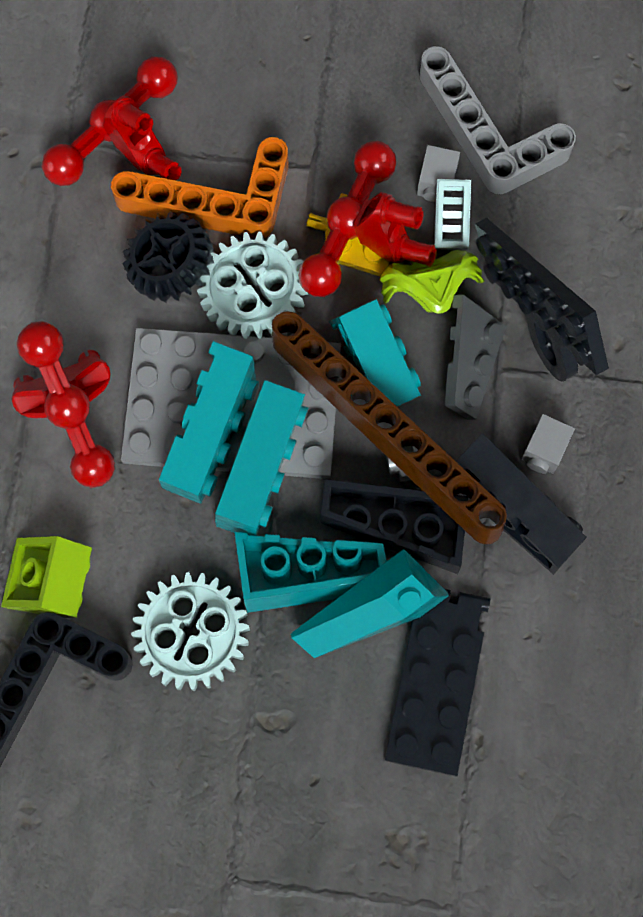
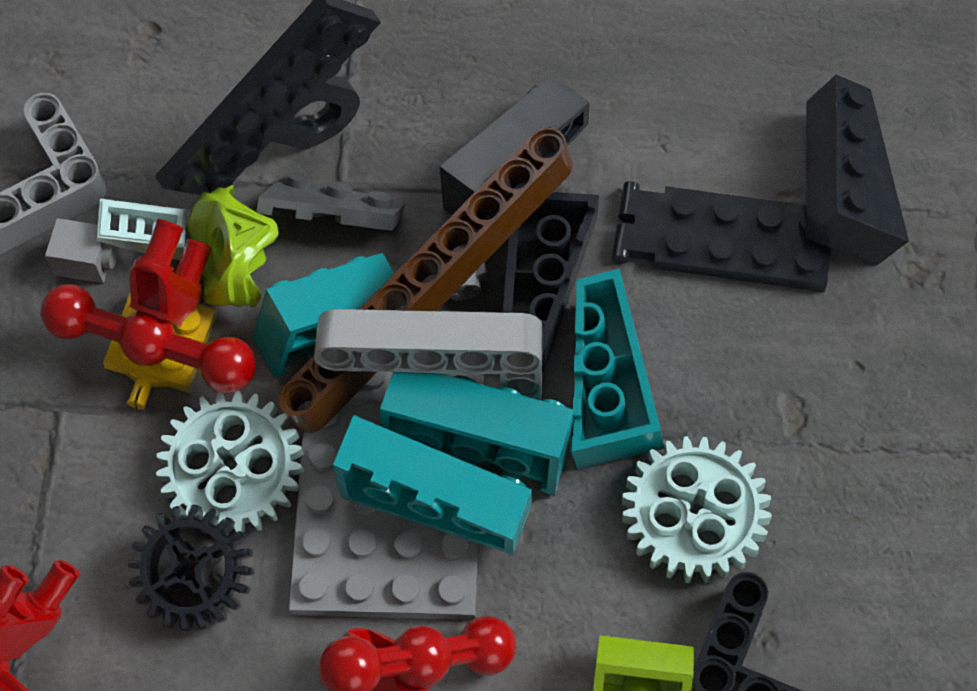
camera: 90 degrees left, 10 degrees down
orange beam [111,137,288,239] -> none
teal wedge [291,549,449,658] -> none
light grey brick [521,414,575,474] -> none
none -> light grey beam [314,309,543,401]
none -> black wedge [806,74,909,265]

